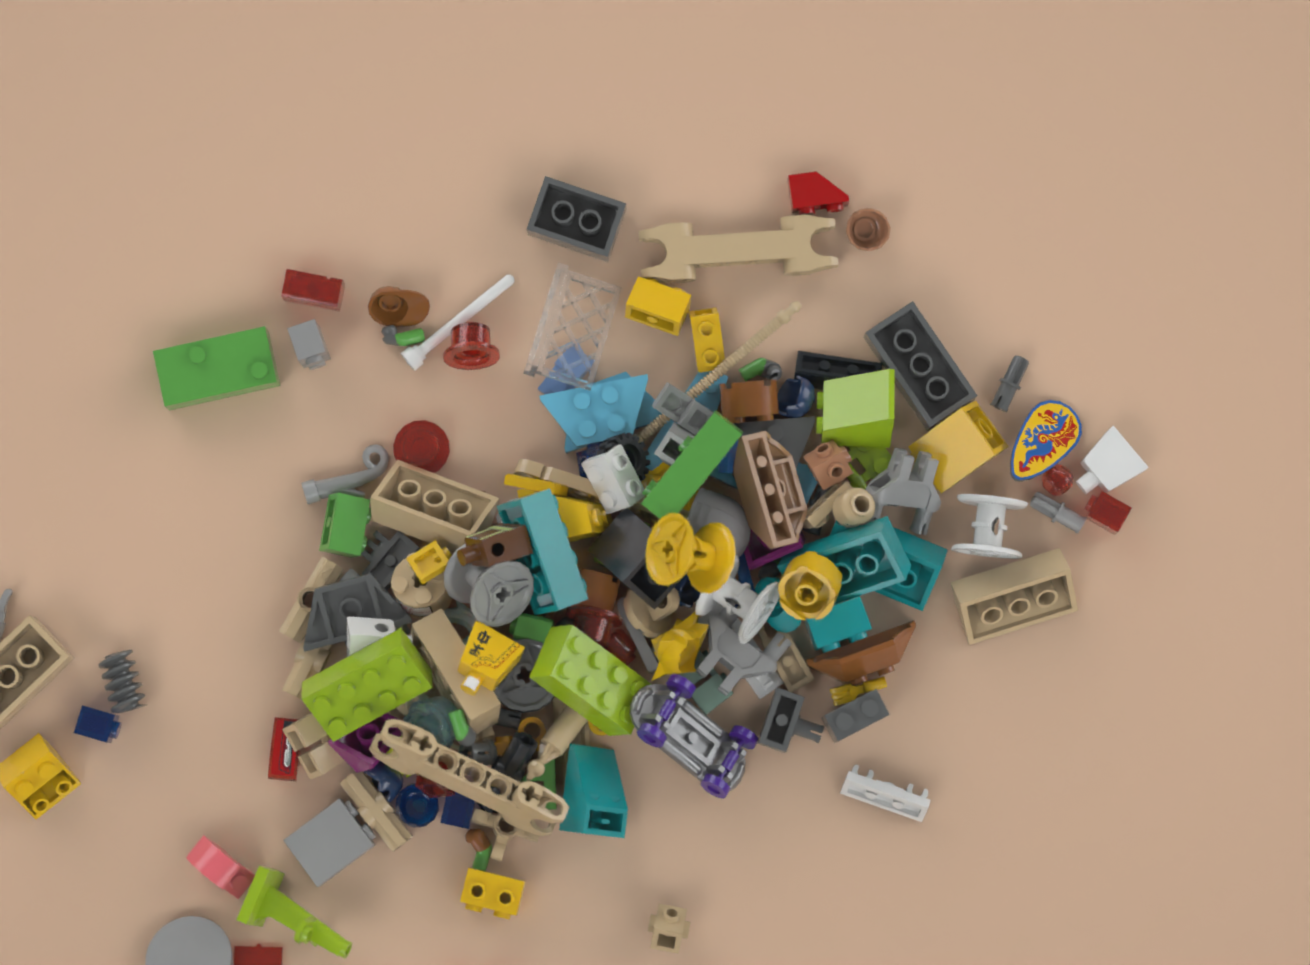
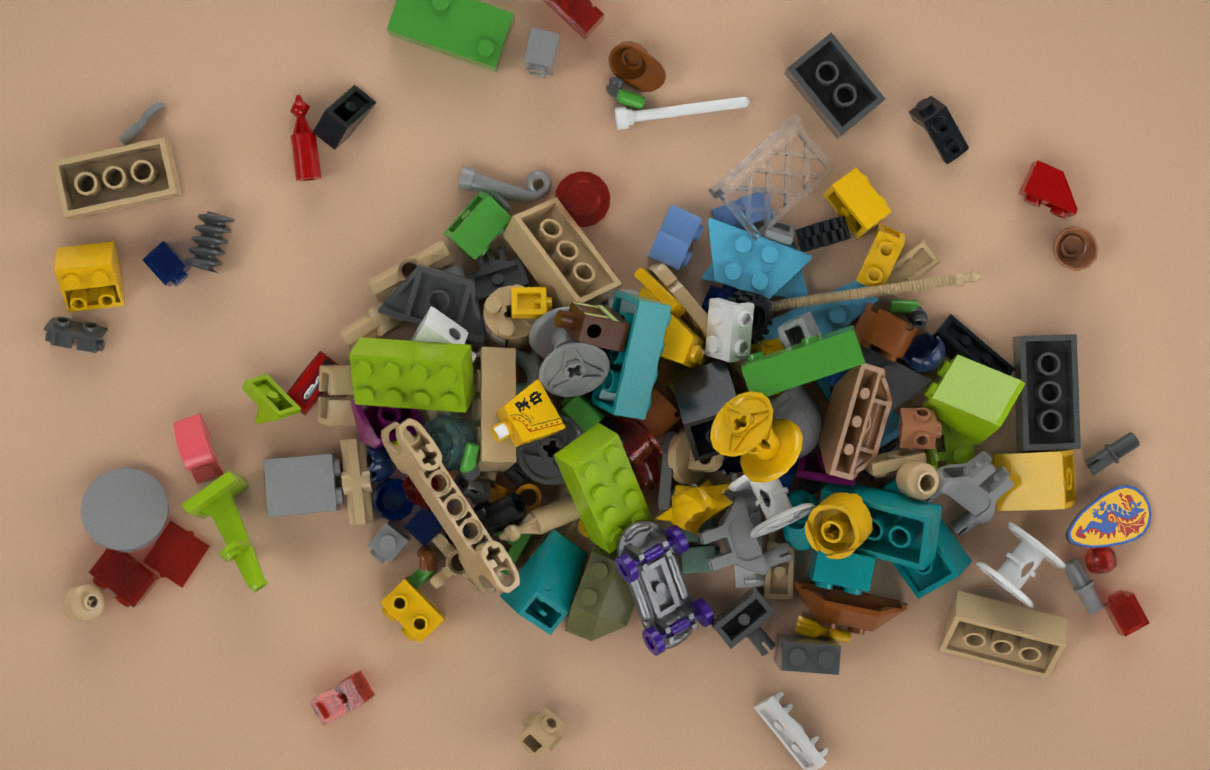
camera: 30 degrees right, 5 degrees up
clear red piece [443,322,500,370] -> none
tan piece [638,215,838,284] -> none
light grey slope [651,382,714,435] -> none
white torso [1076,426,1149,494] -> none
none -> dark grey hinge [44,317,108,353]
none -> lime slope [242,374,301,424]
none -> red wheel [290,95,322,181]
none -> black slope [313,85,377,150]
none -> light grey brick [368,521,411,563]
none -> olive wedge [565,545,635,641]
none -> medium blue brick [647,204,705,271]
none -> light grey tile [764,218,796,246]
none -> black tyre [795,216,851,252]
none -> tan plate [886,239,941,297]
none -> black bracket [909,96,969,164]

